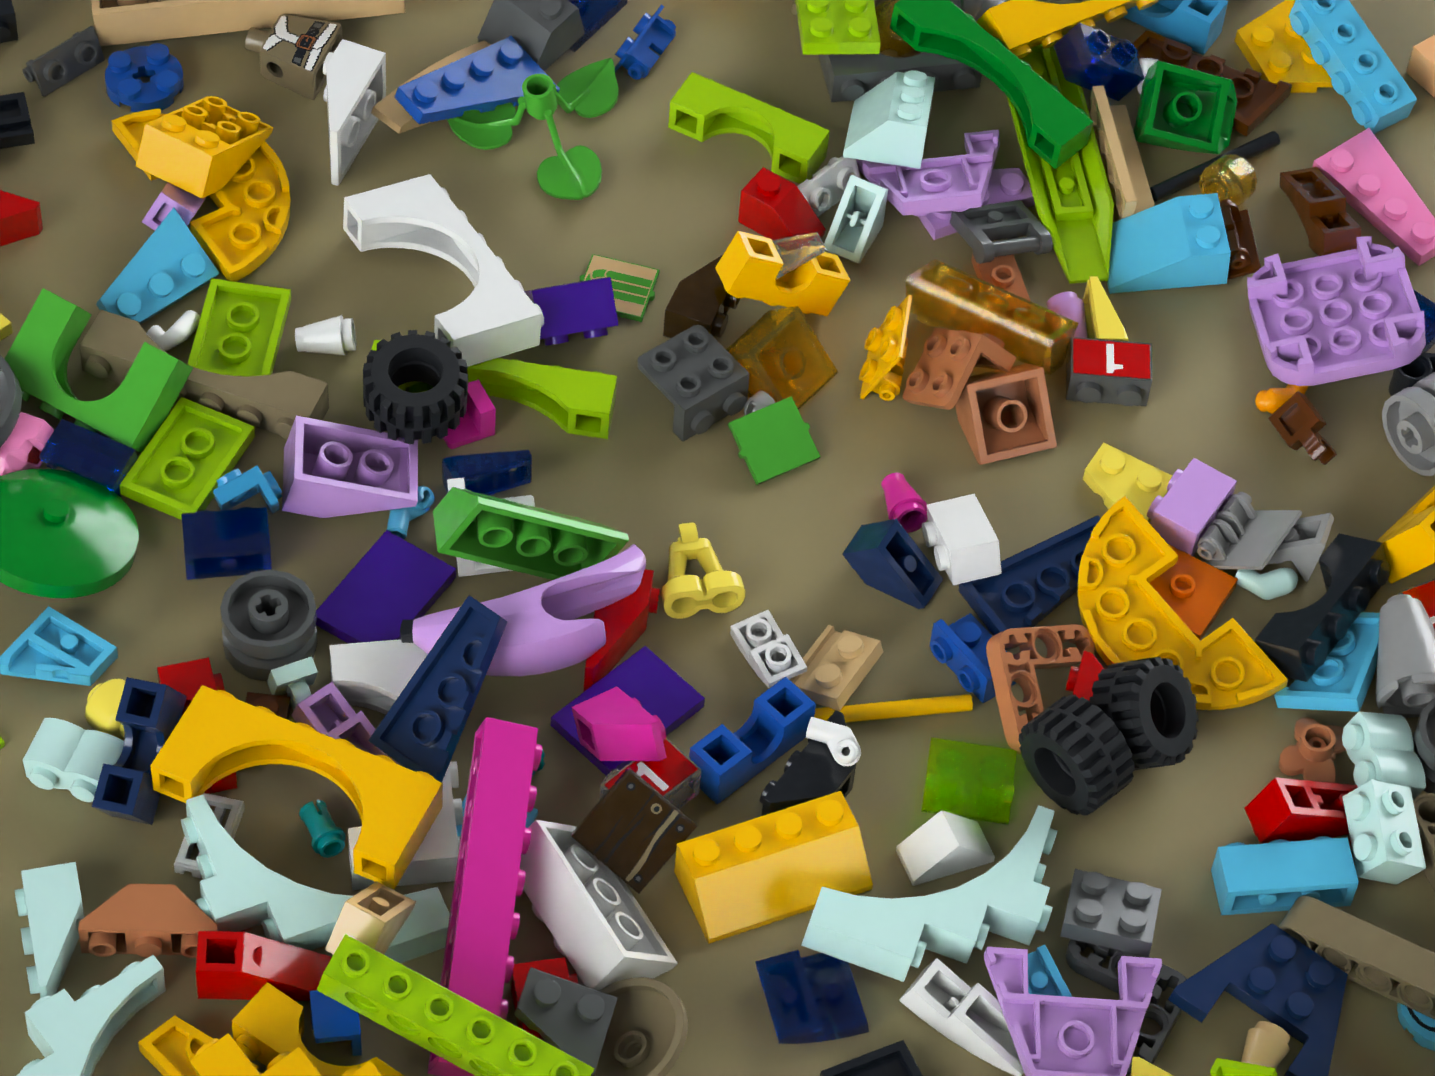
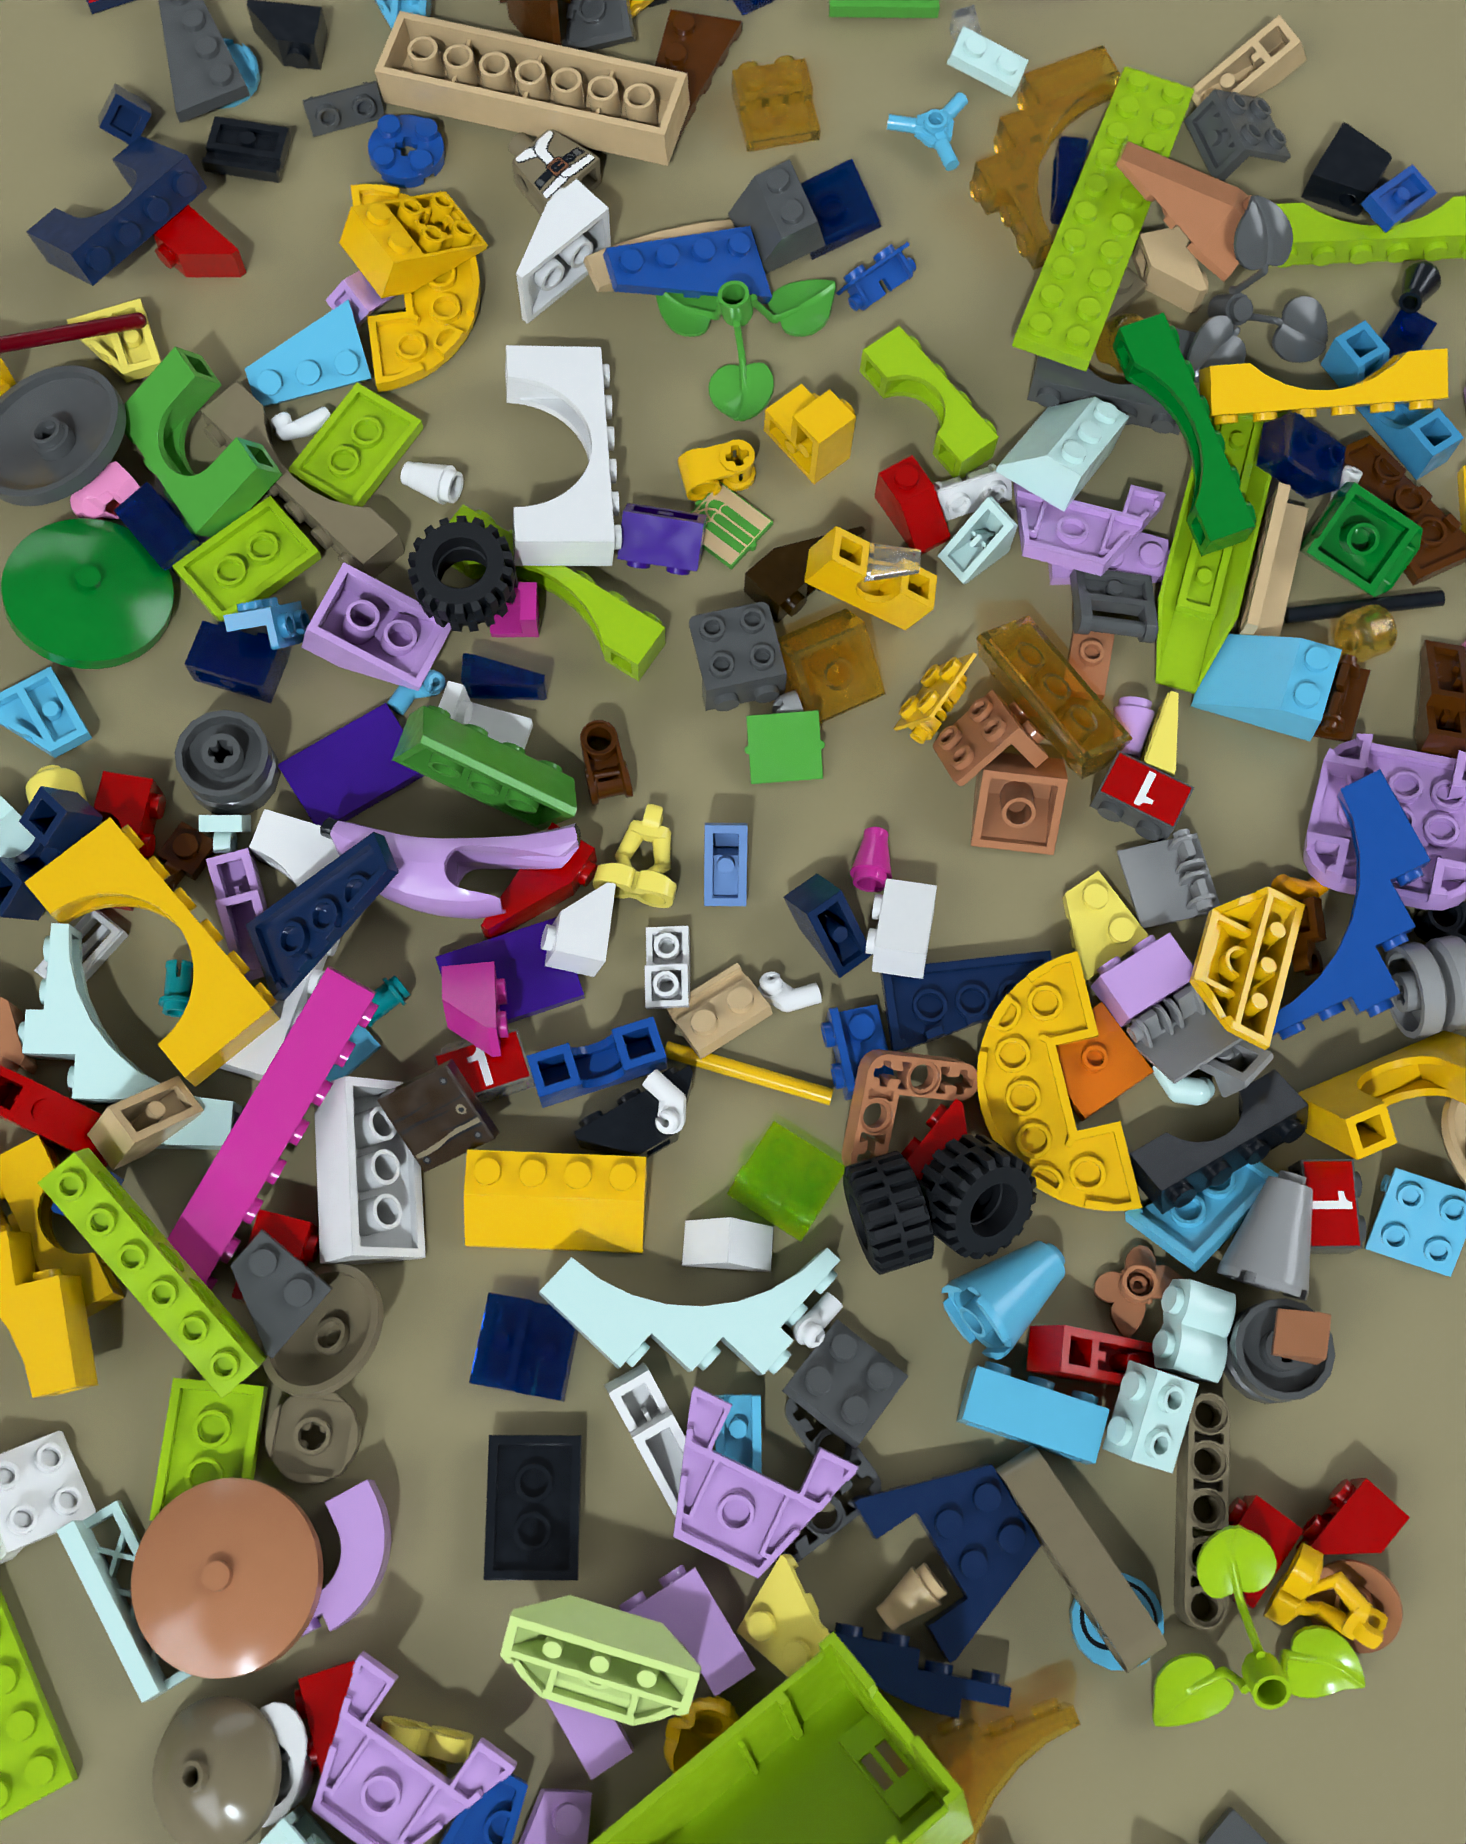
camera: 25 degrees right, 20 degrees up
none -> white slope [541,882,616,977]
none -> reddish brown piece [580,720,633,806]
none -> yellow piece [677,439,756,501]
none -> medium blue slope [704,823,748,906]
none -> white arm [758,971,822,1012]
none -> yellow brick [764,383,856,484]
none -> white arm [793,1292,843,1348]
none -> medium azure cone [941,1241,1065,1360]
none -> light grey hinge [1117,828,1220,929]
none -> yellow wedge [1189,886,1305,1050]
none -> blue arch [1272,769,1431,1040]

